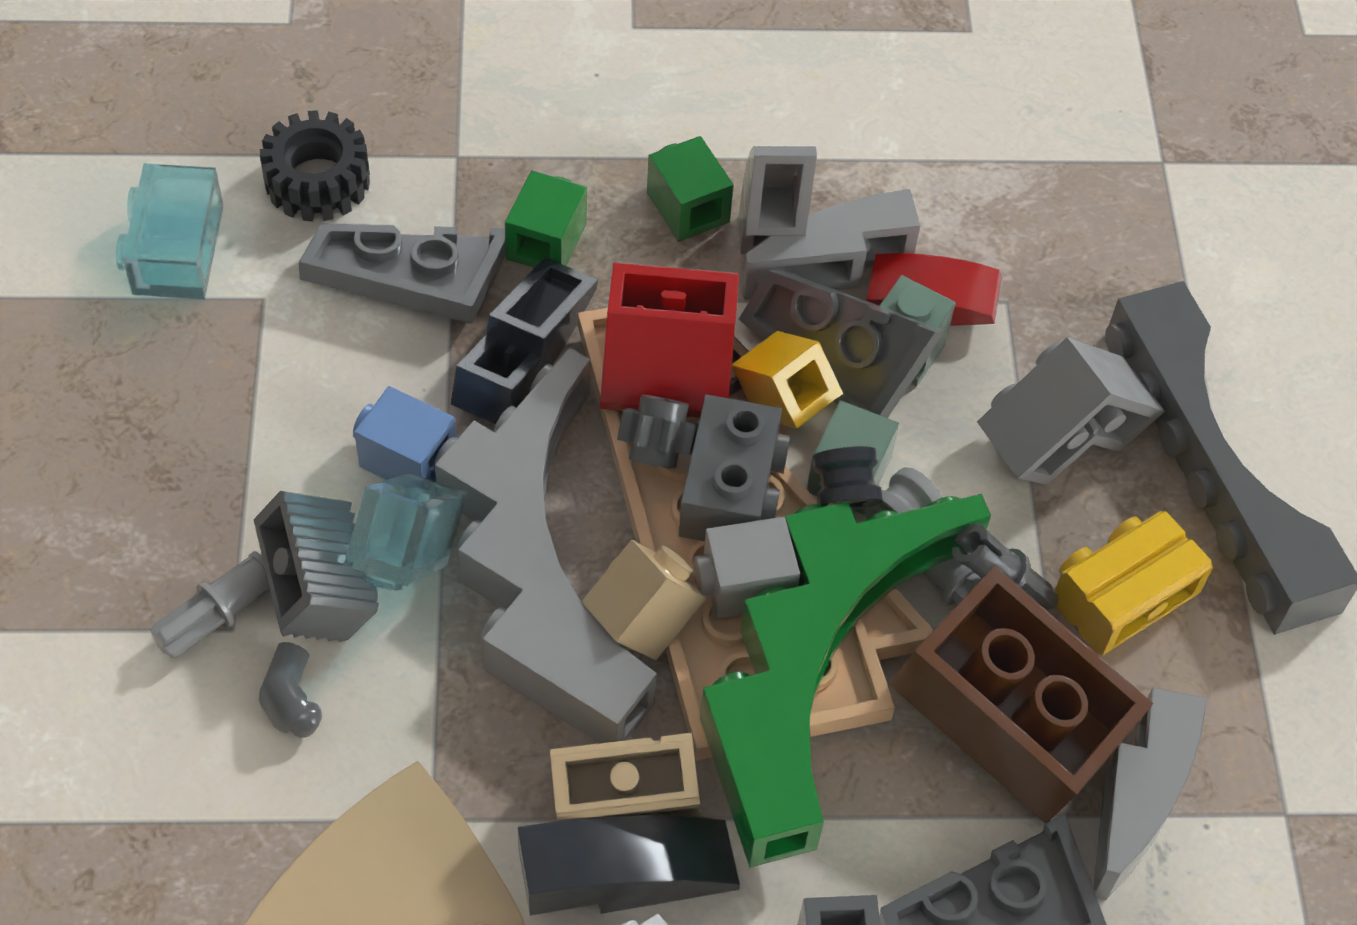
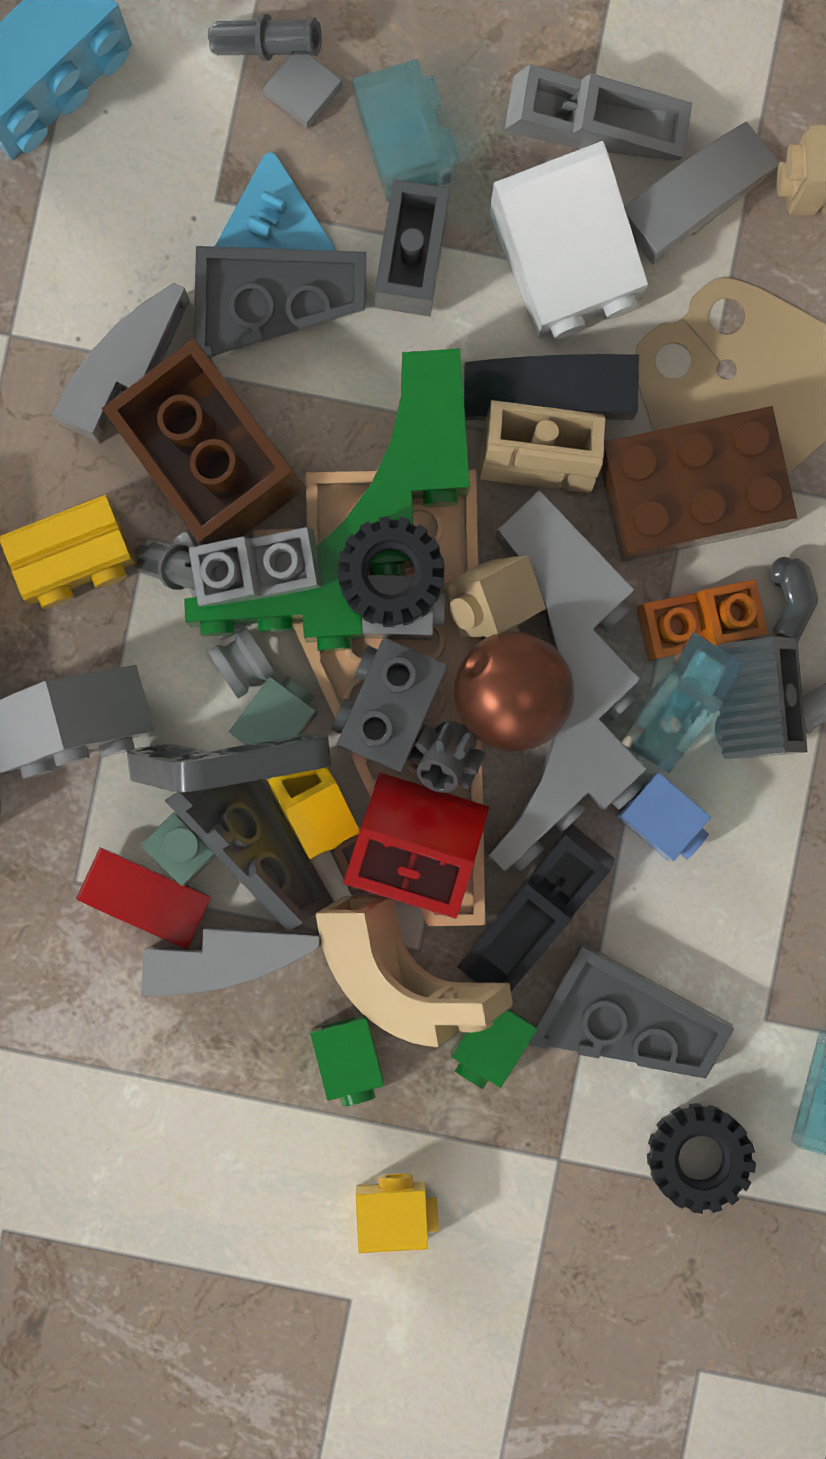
camera: 170 degrees left, 30 degrees up
light grey slope [738,146,817,254] -> none
black wheel [812,446,883,510] -> none
none -> dark grey beam [127,734,331,792]
none -> light grey slope [189,527,323,607]
none -> tan arch [315,895,513,1047]
none -> black tyre [337,516,445,628]
none -> yellow brick [355,1173,439,1253]
none -> copper piece [454,631,574,752]
none -> reddish brown brick [601,406,797,562]
none -> orange slope [636,579,768,662]

